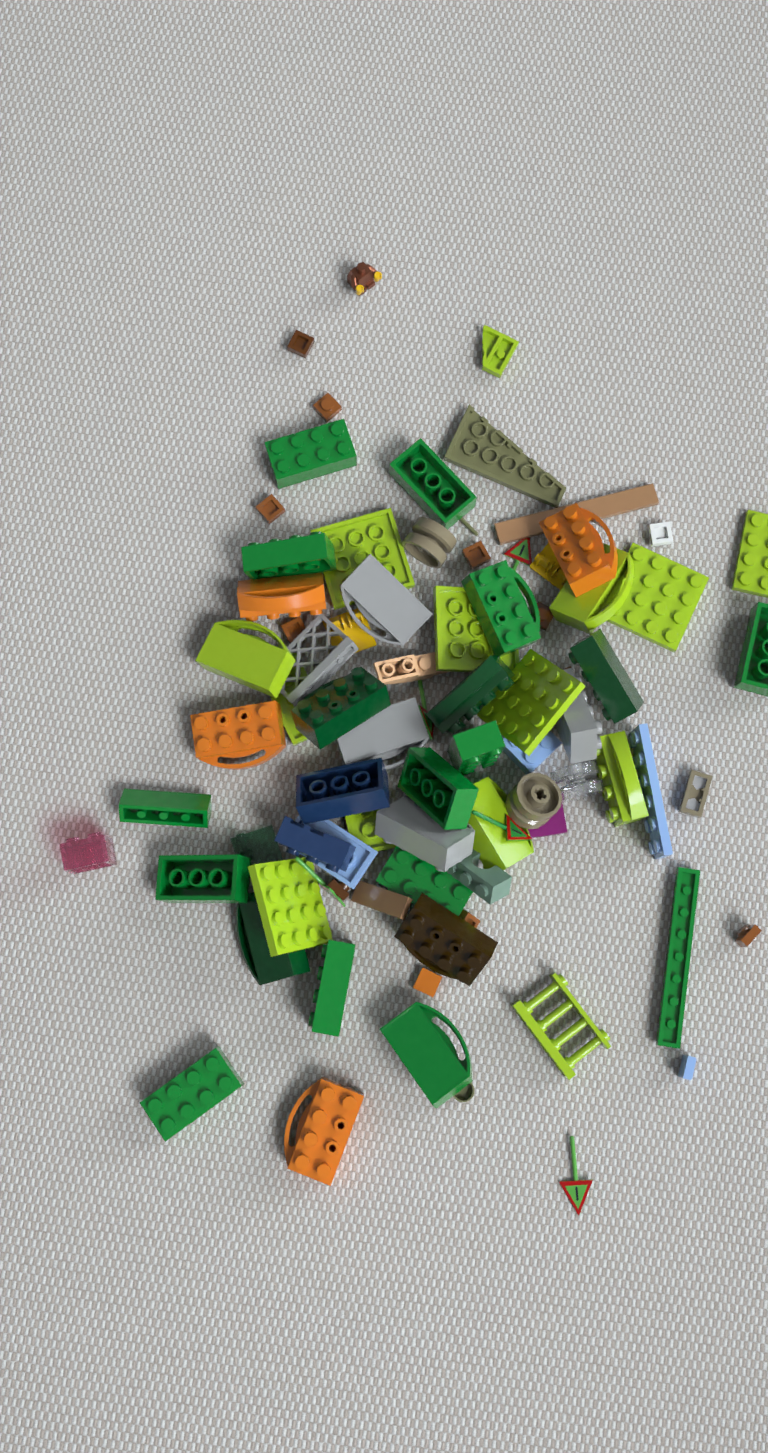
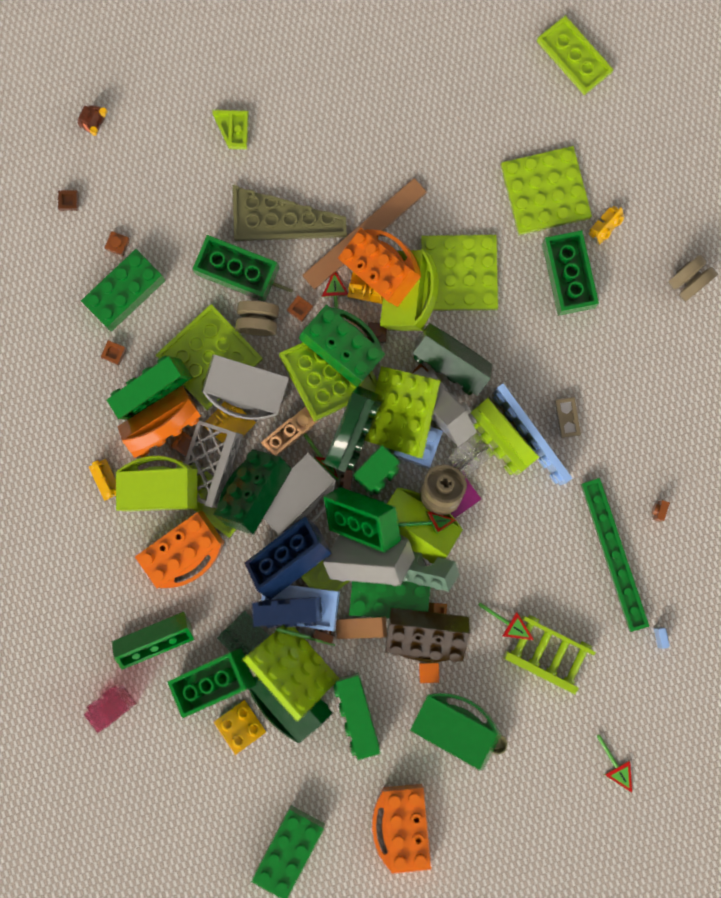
camera: 20 degrees left, 5 degrees up
white plate [648,522,673,547] -> none
none -> yellow hinge [89,459,116,501]
none -> yellow hinge [213,700,266,755]
none -> reddish brown plate [340,470,353,490]
none -> piece [478,603,534,640]

